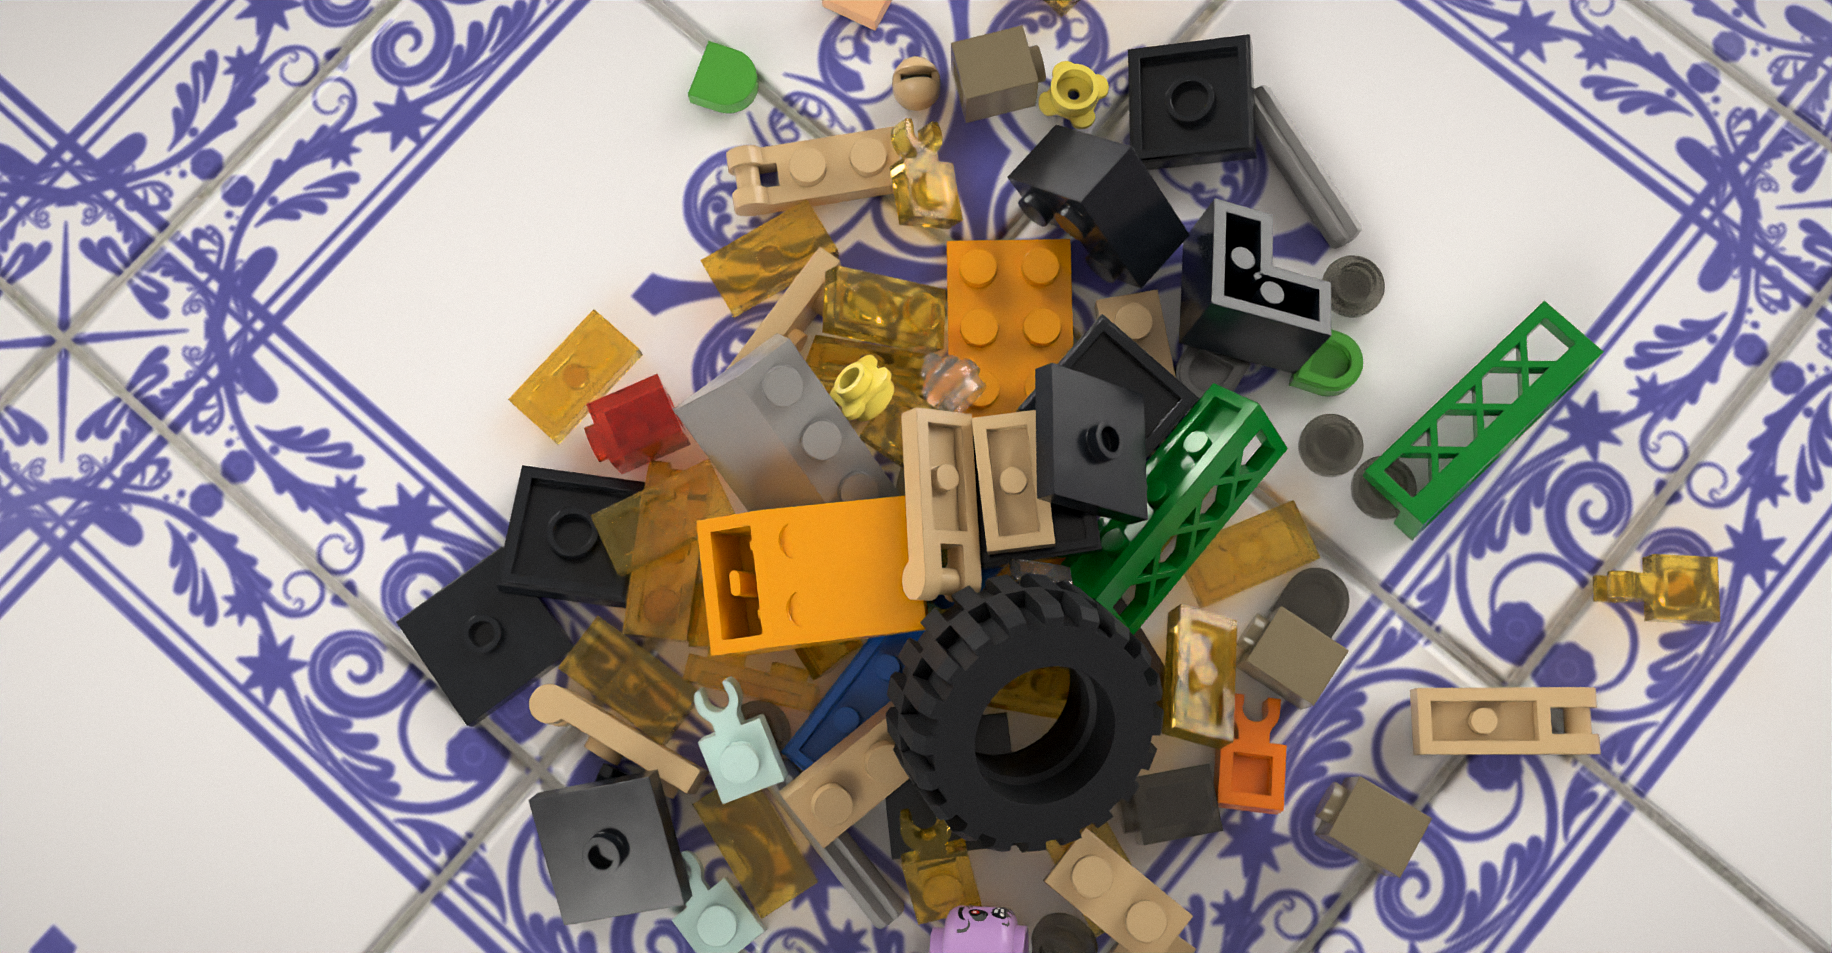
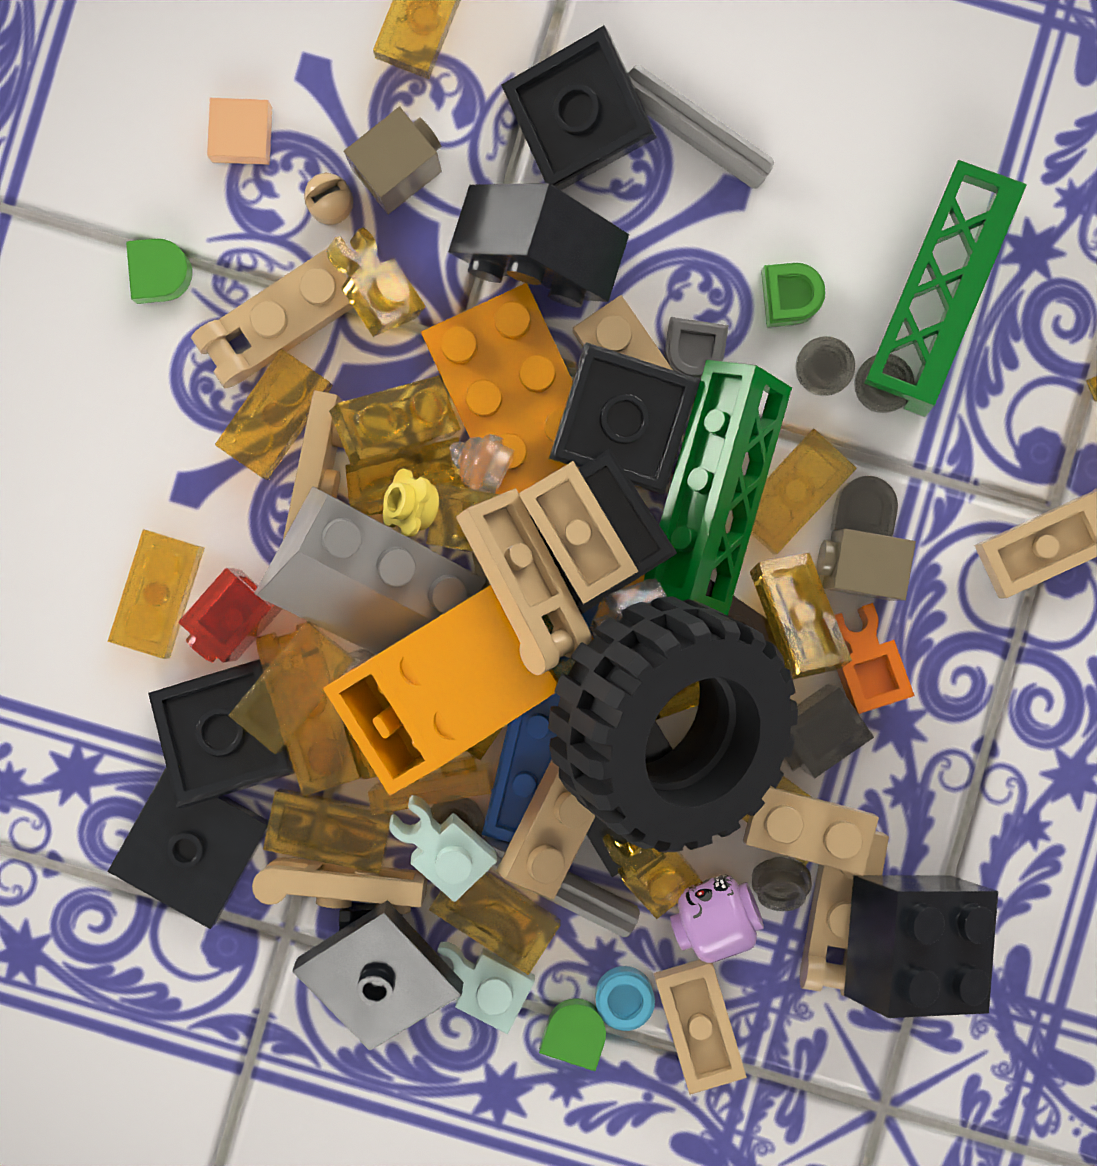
camera: 25 degrees left, 10 degrees up
black plate [1035,363,1148,524] -> none
light yellow plate [1038,61,1109,129] -> none
black brick [1179,198,1332,374] -> none
dark tan brick [1314,776,1432,878] -> none
clear smoke plate [1321,255,1385,318] -> none

